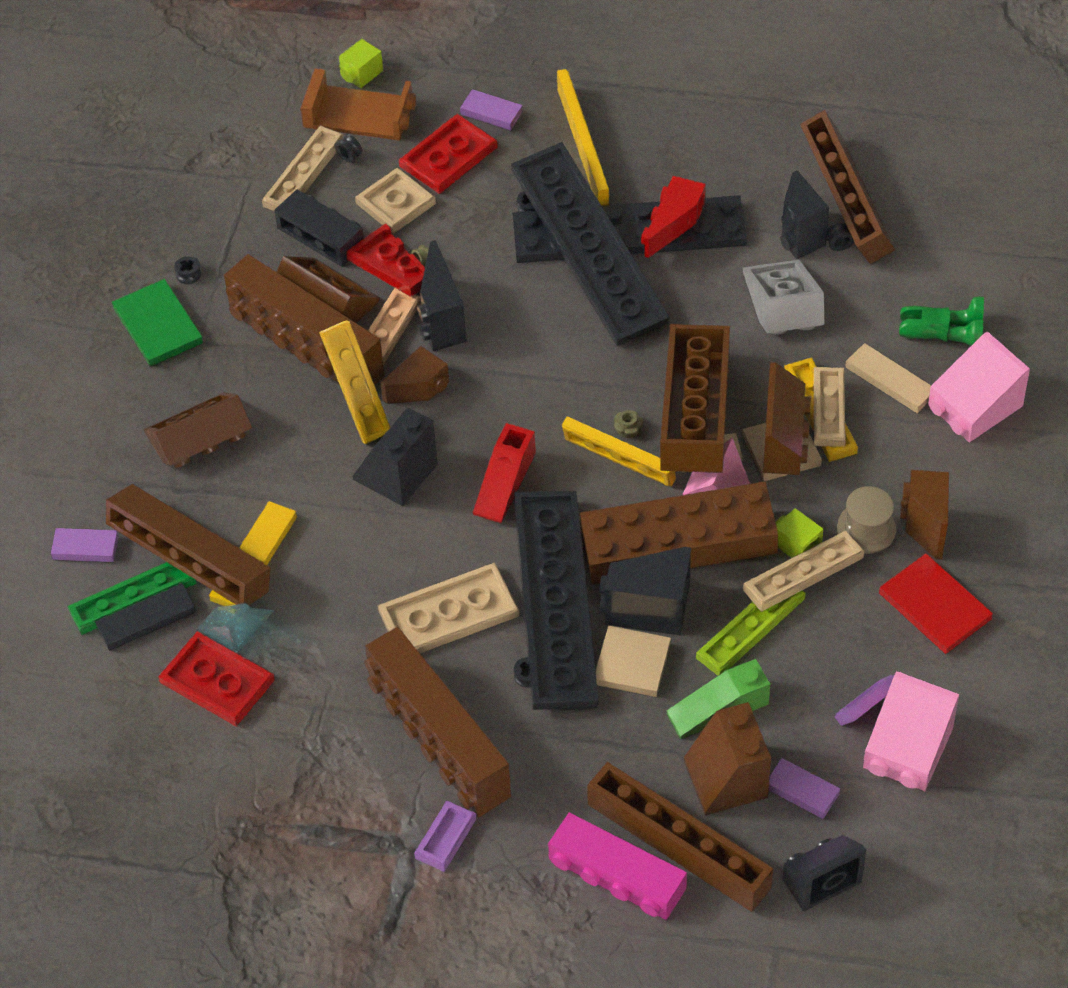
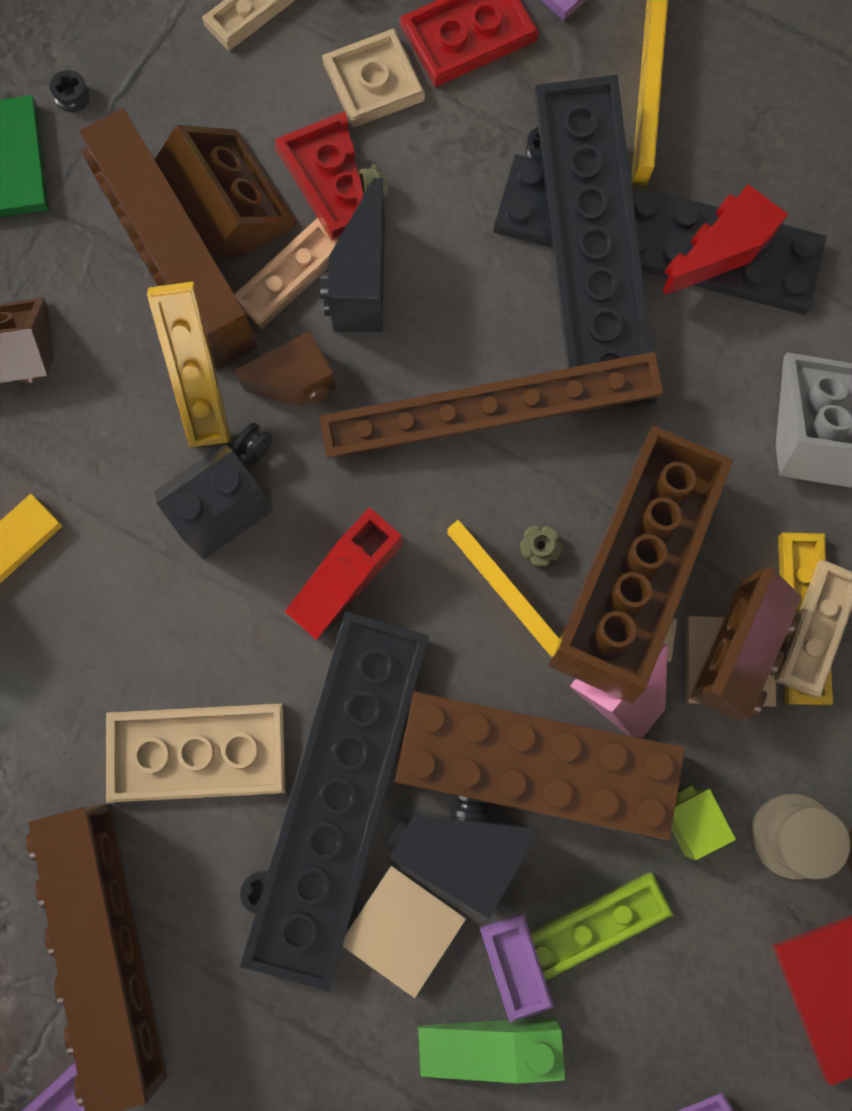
camera: 15 degrees right, 25 degrees up
black brick [274,189,364,267] -> none
tan tile [743,530,865,612] -> none
none -> reddish brown plate [319,352,663,459]
none -> medium lavender tile [479,913,554,1023]

